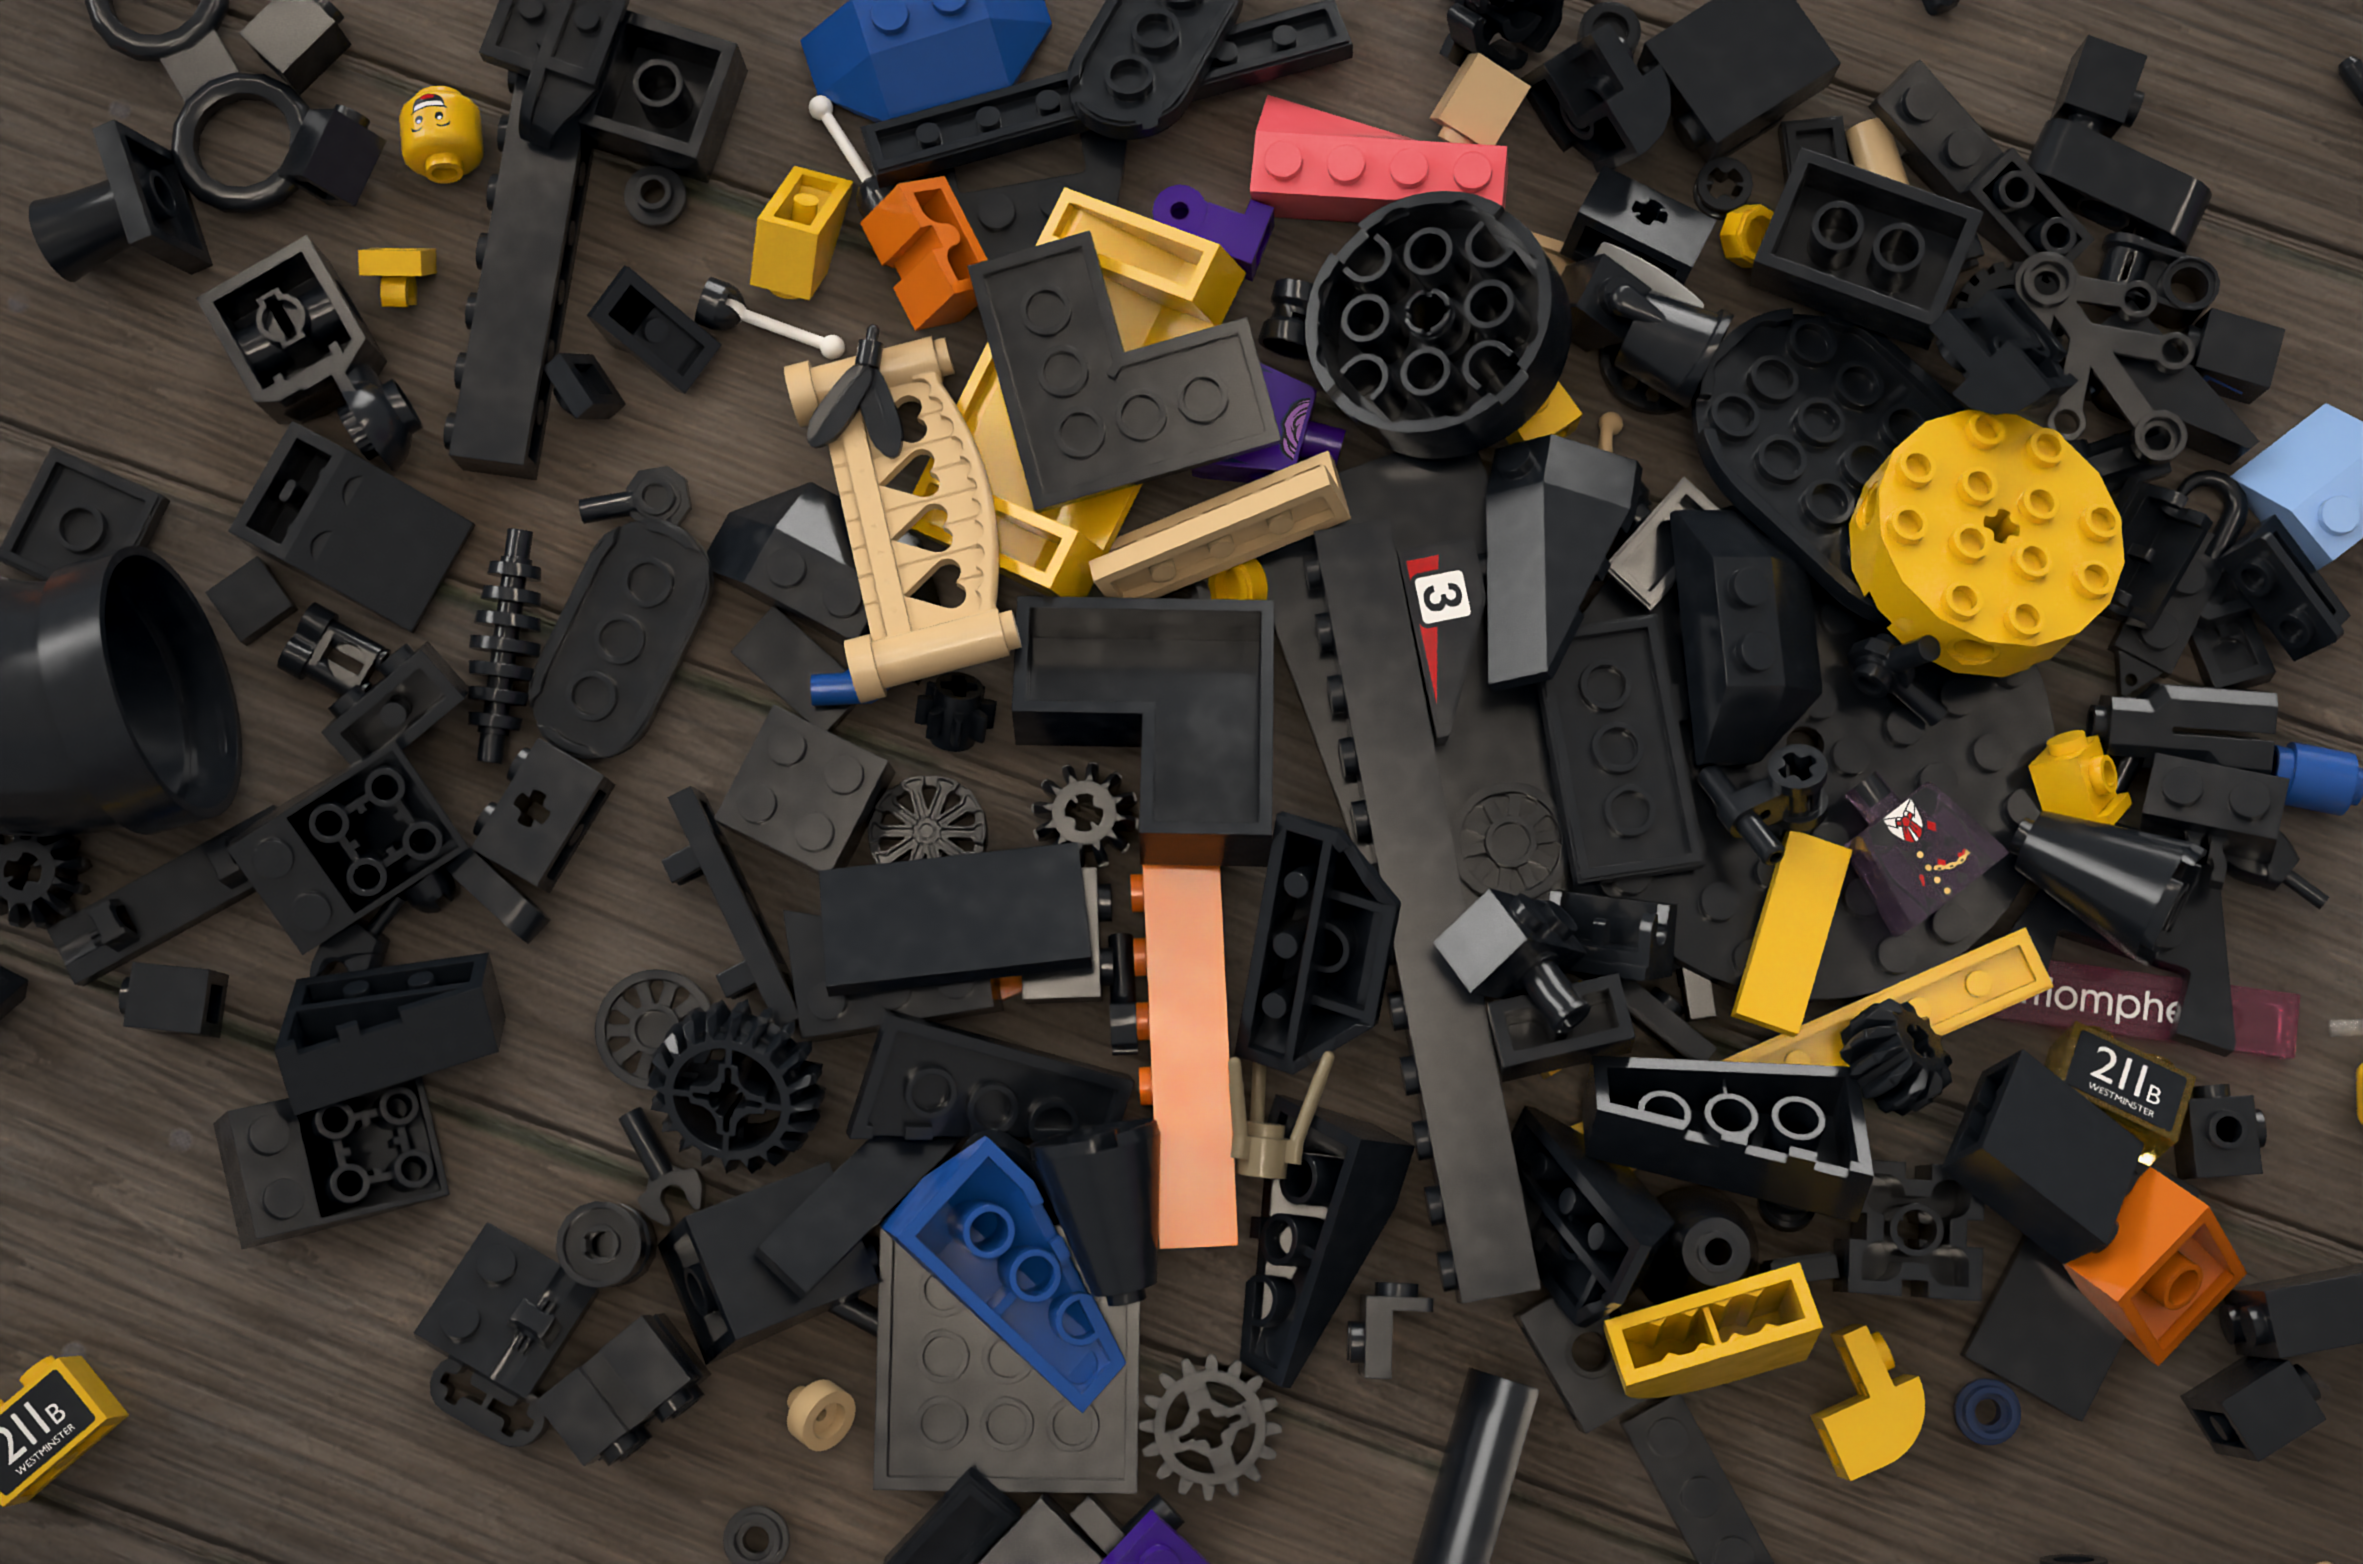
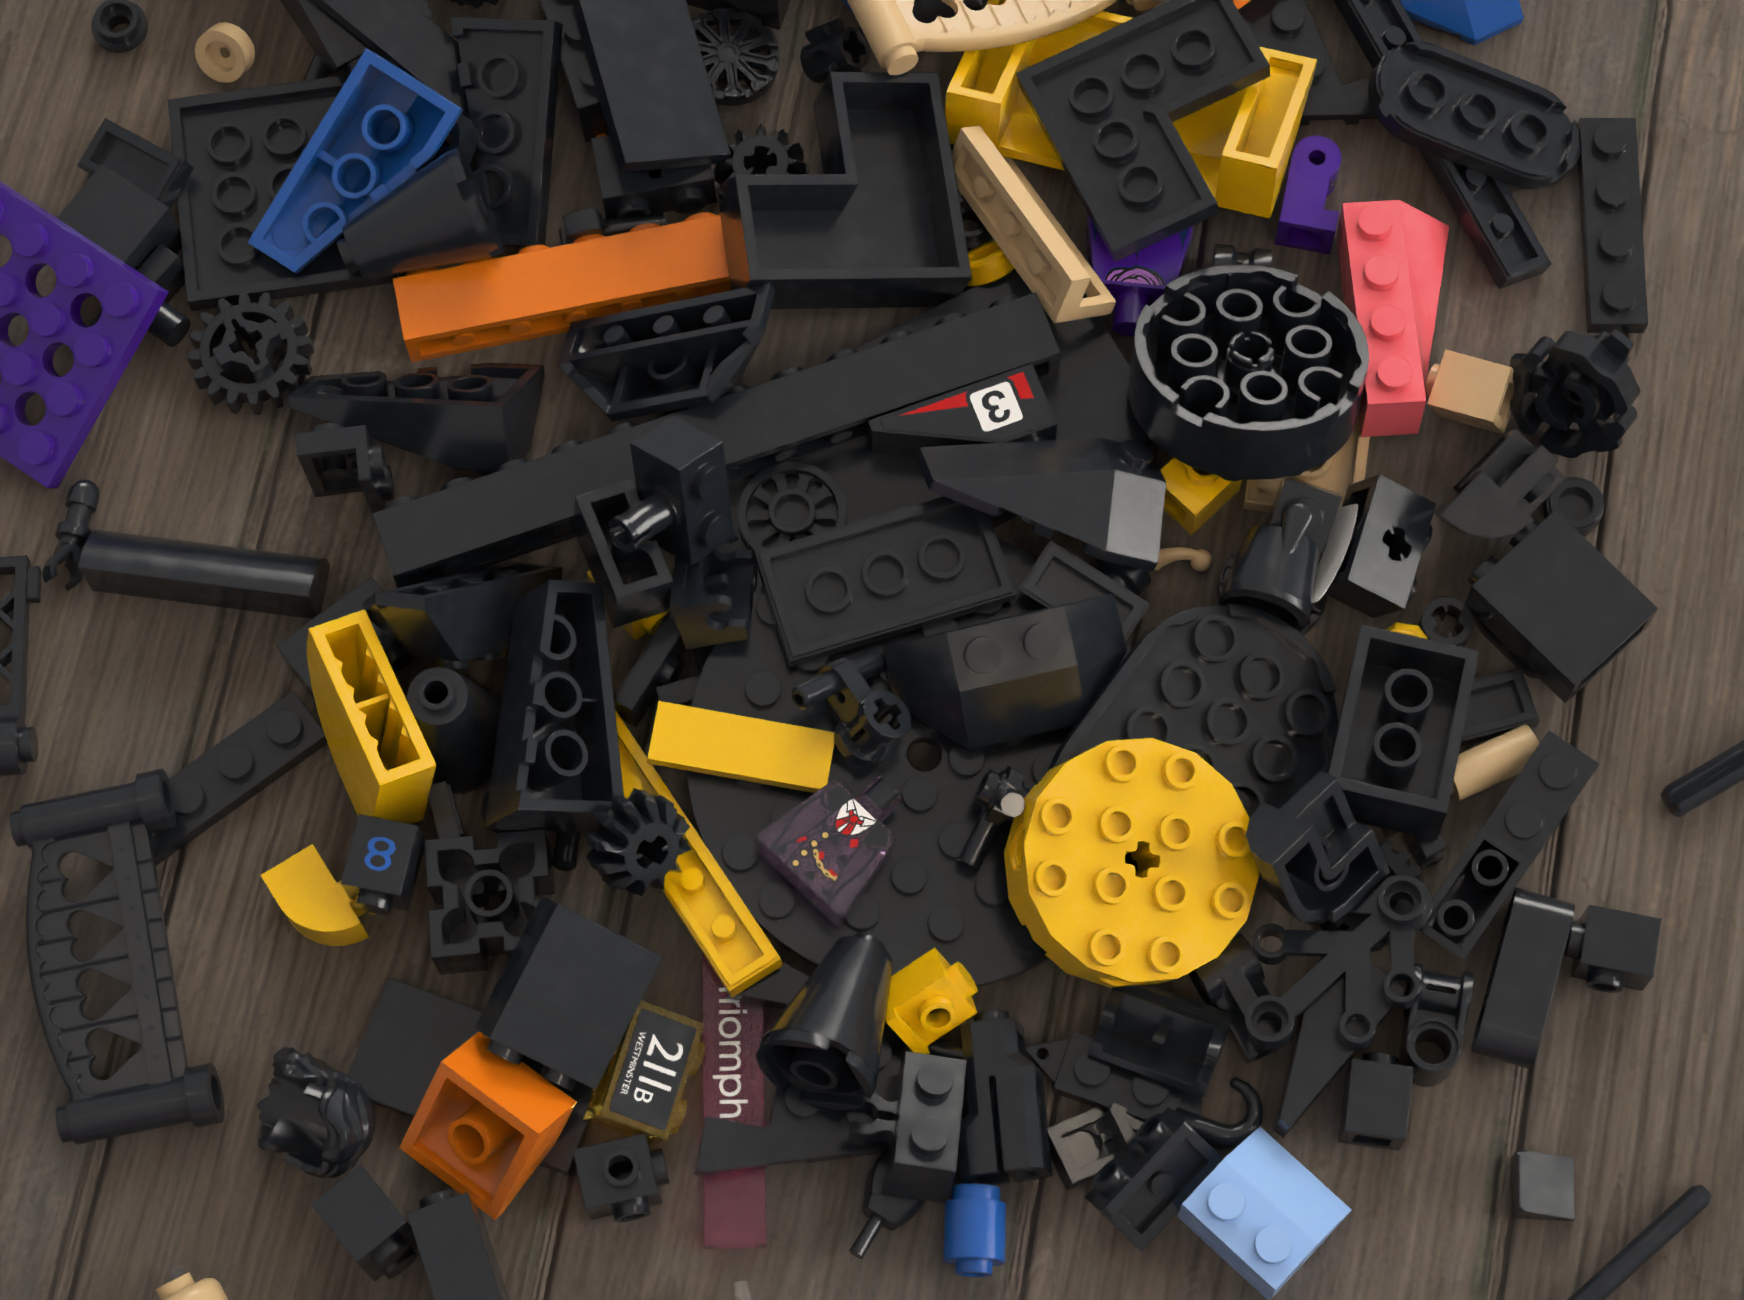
camera: 80 degrees right, 10 degrees down
dark tan plant [1228,1051,1335,1179] -> none
dark blue plate [1953,1378,2021,1445] -> none
none -> black hair [257,1047,376,1178]
none -> black brick [341,814,425,915]
none -> slope [1511,1150,1575,1221]

